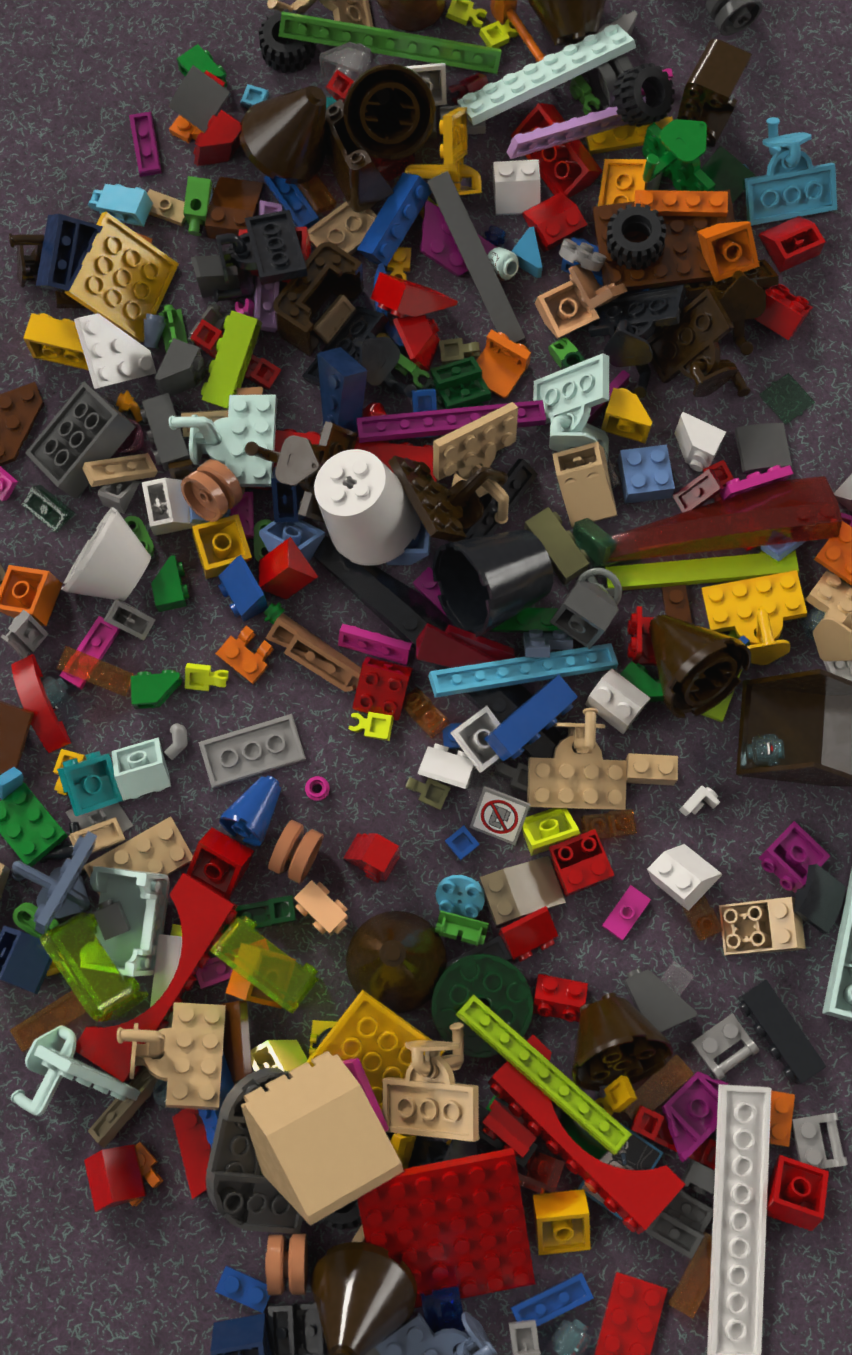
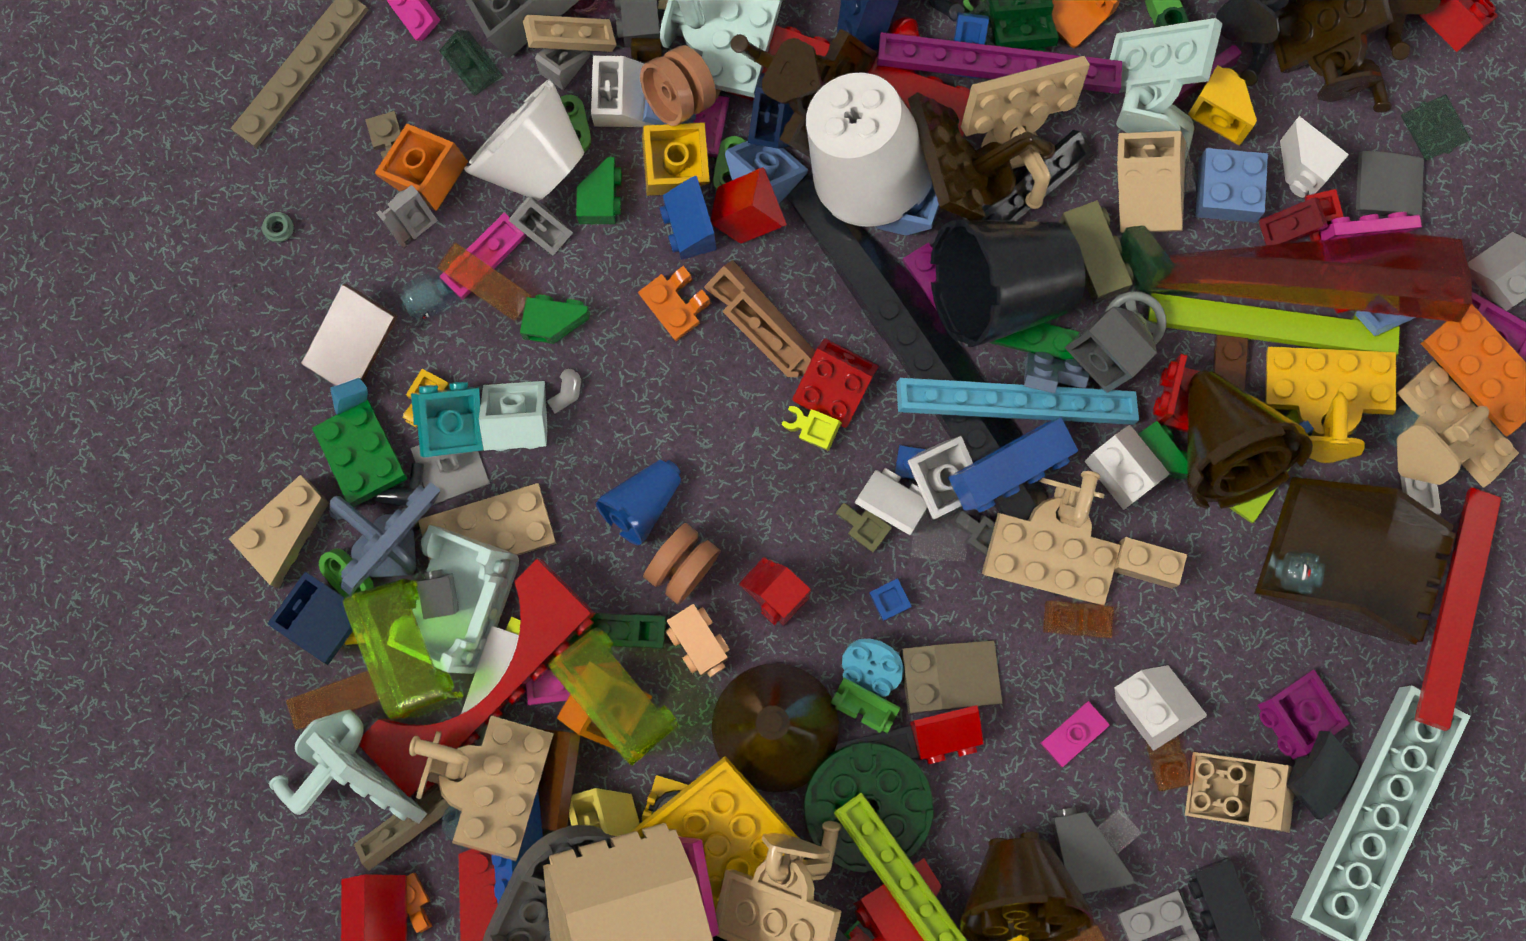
camera: 15 degrees right, 5 degrees up
red slope [11,654,71,753] -> none
tan tile [69,817,125,854] -> none
neon yellow plate [185,663,229,691] -> none
red slope [186,827,255,900] -> none
light grey tile [198,714,306,789] -> none
green plate [263,602,285,624] -> none
dark pink plate [305,776,330,801] -> none
dark pink plate [338,623,412,665] -> none
clear orange slope [403,687,450,739] -> none
dark red wedge [416,623,517,668] -> none
piece [469,786,531,845] -> none
neon yellow slope [522,808,580,856] -> none
red bracket [533,974,588,1022] -> none
red slope [549,829,614,897] -> none
white bracket [679,785,720,816] -> none

